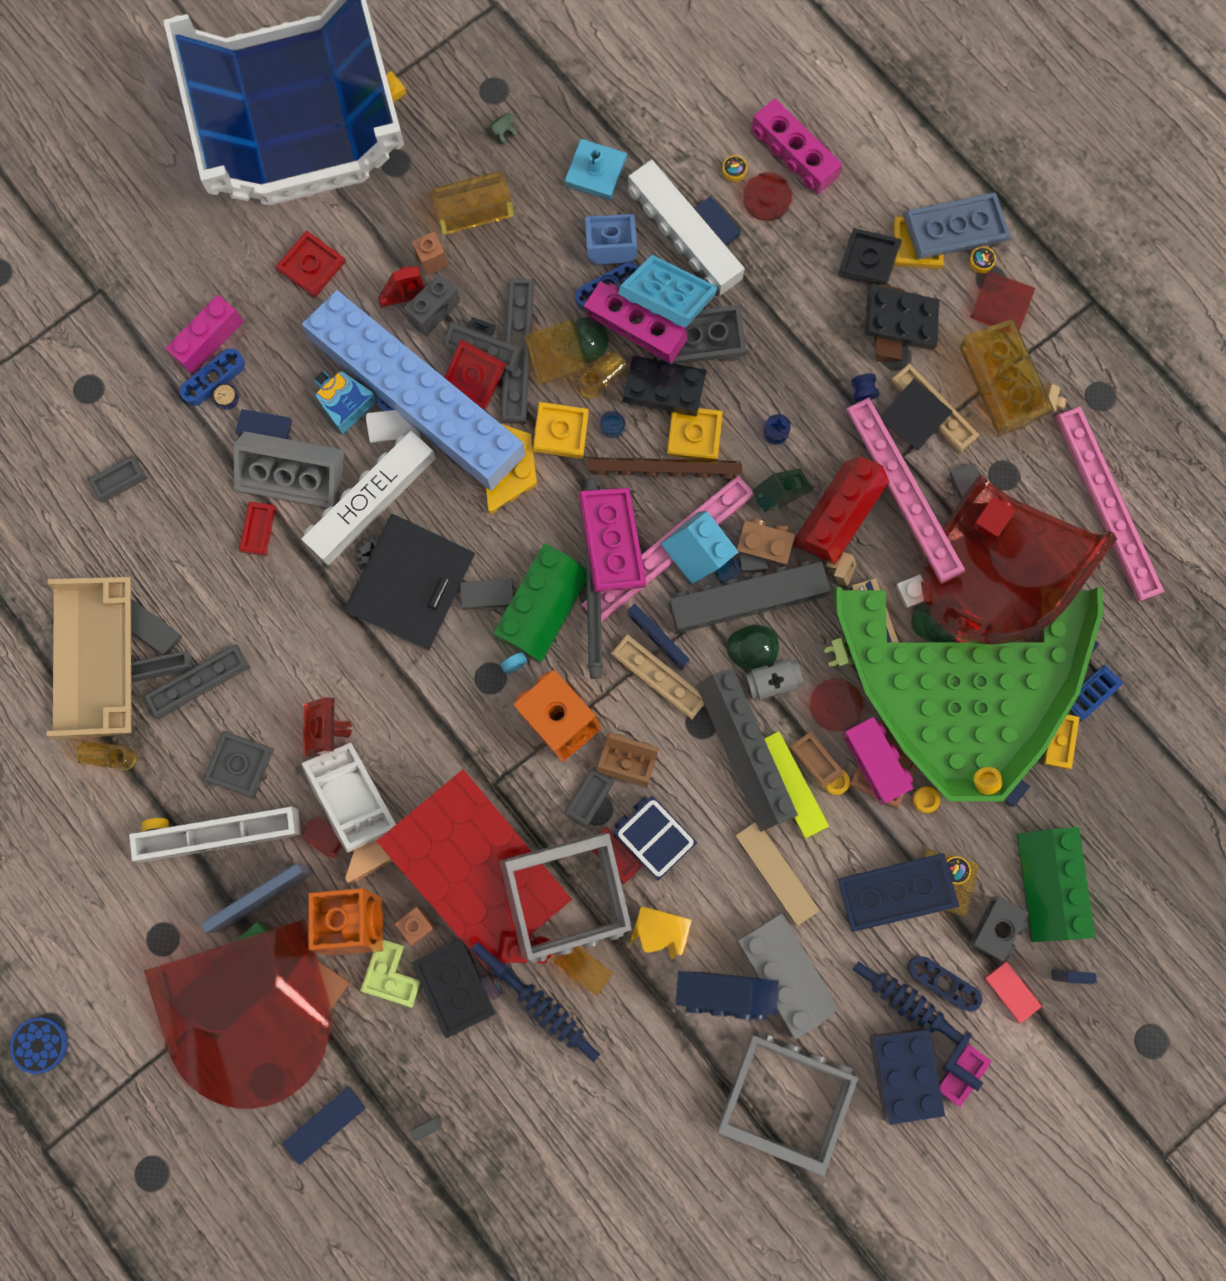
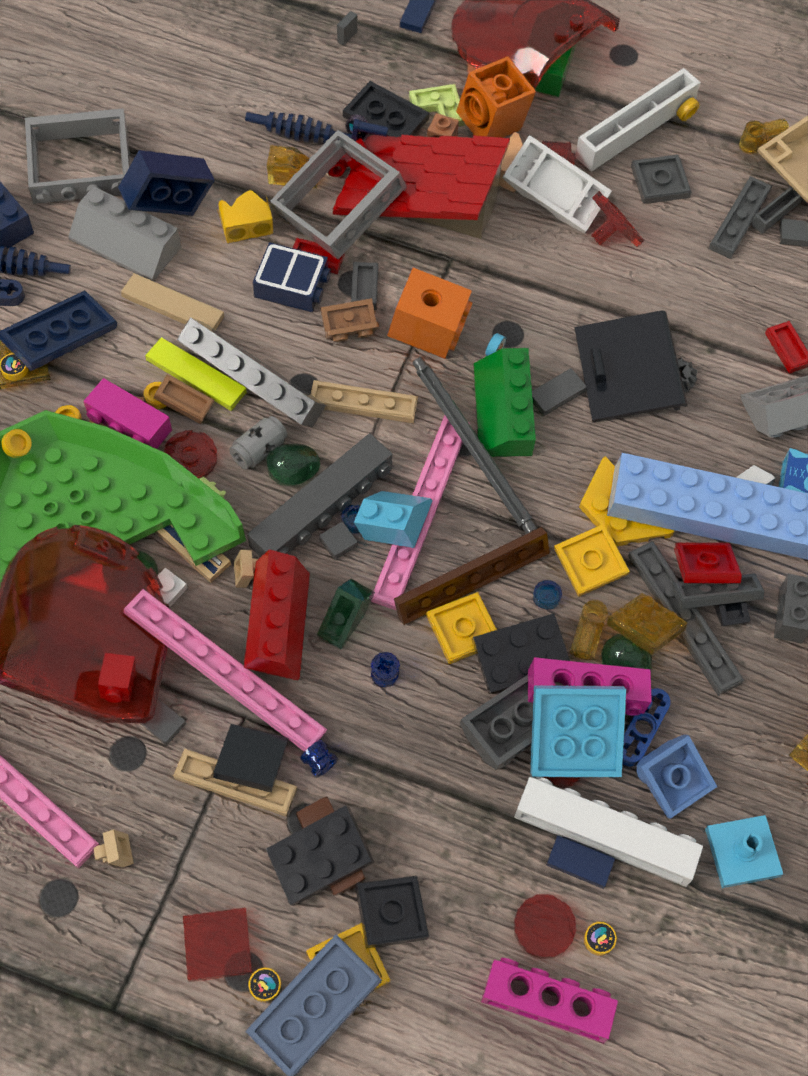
camera: 145 degrees right, 15 degrees down
sand blue tile [201,863,314,933] -> none
white brick [301,431,436,566] -> none
dark pink tile [578,488,646,592] -> none
dark blue tile [628,604,690,670] -> none
medium nougat bracket [737,518,795,565] -> none
clear yellow slope [960,318,1054,437] -> none

